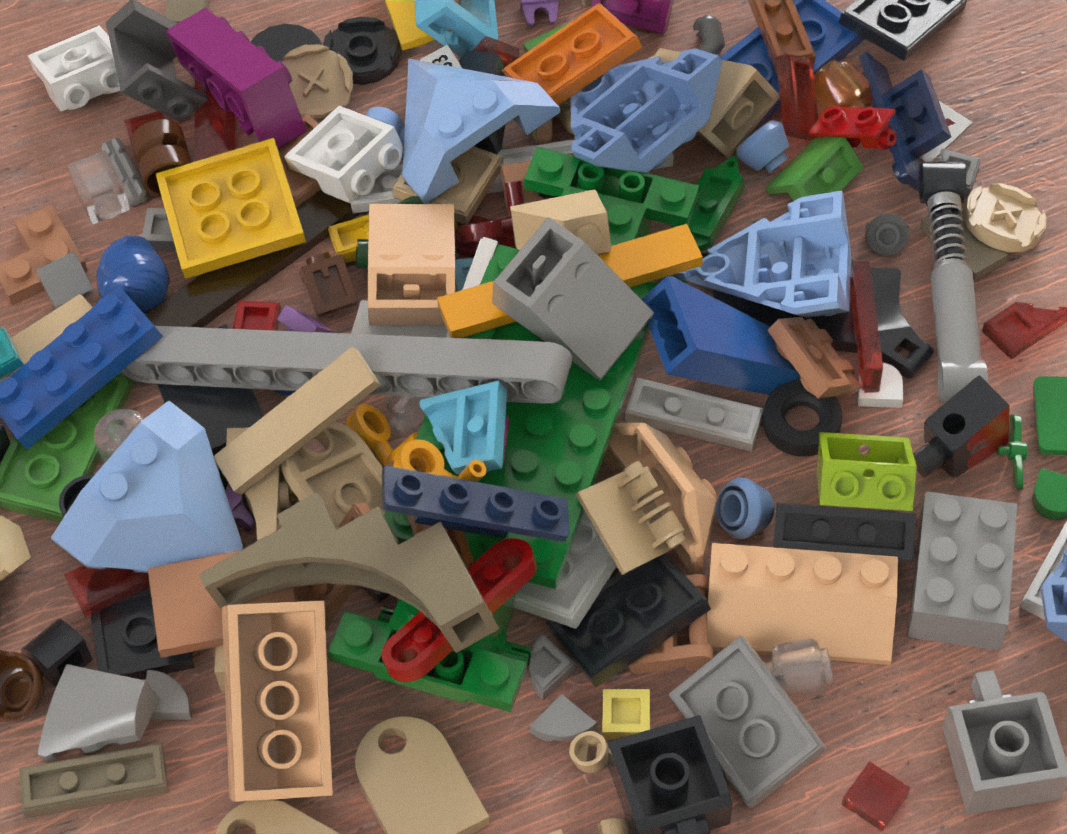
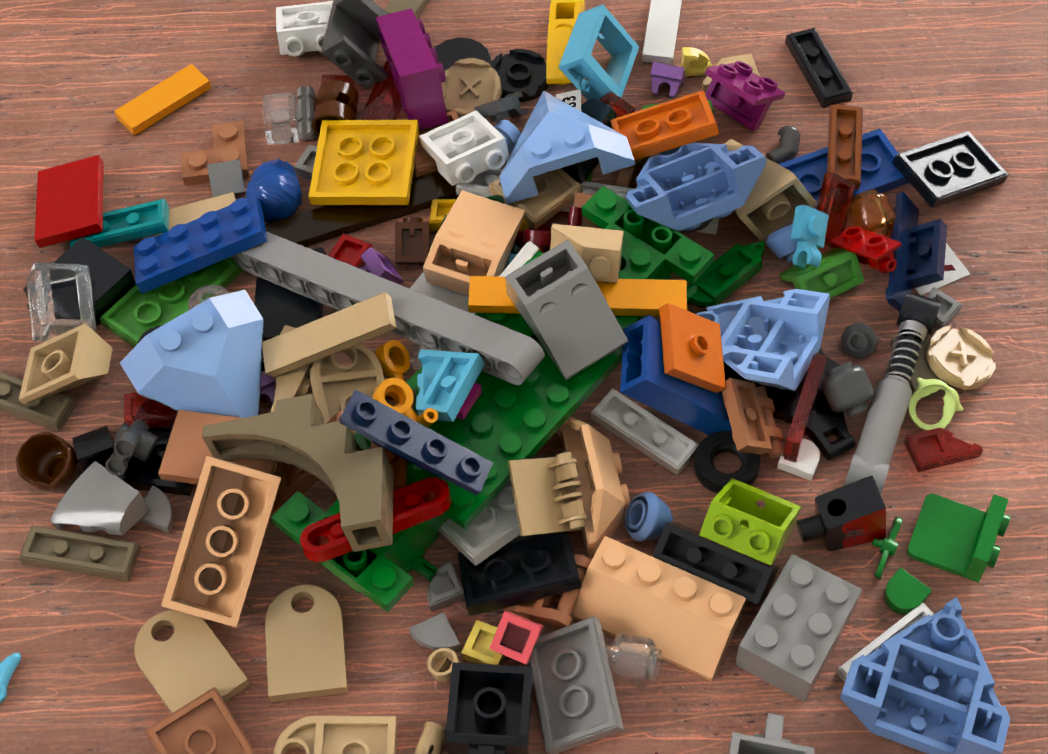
camera: 20 degrees right, 0 degrees up
none -> dark grey plate [106,420,159,476]
none -> dark grey plate [474,92,527,122]
none -> coral brick [489,611,544,665]
none -> orange plate [659,303,726,393]
none -> medium azure plate [790,205,829,269]
none -> dark grey head [821,361,875,417]
none -> yellowish green piece [908,377,964,432]

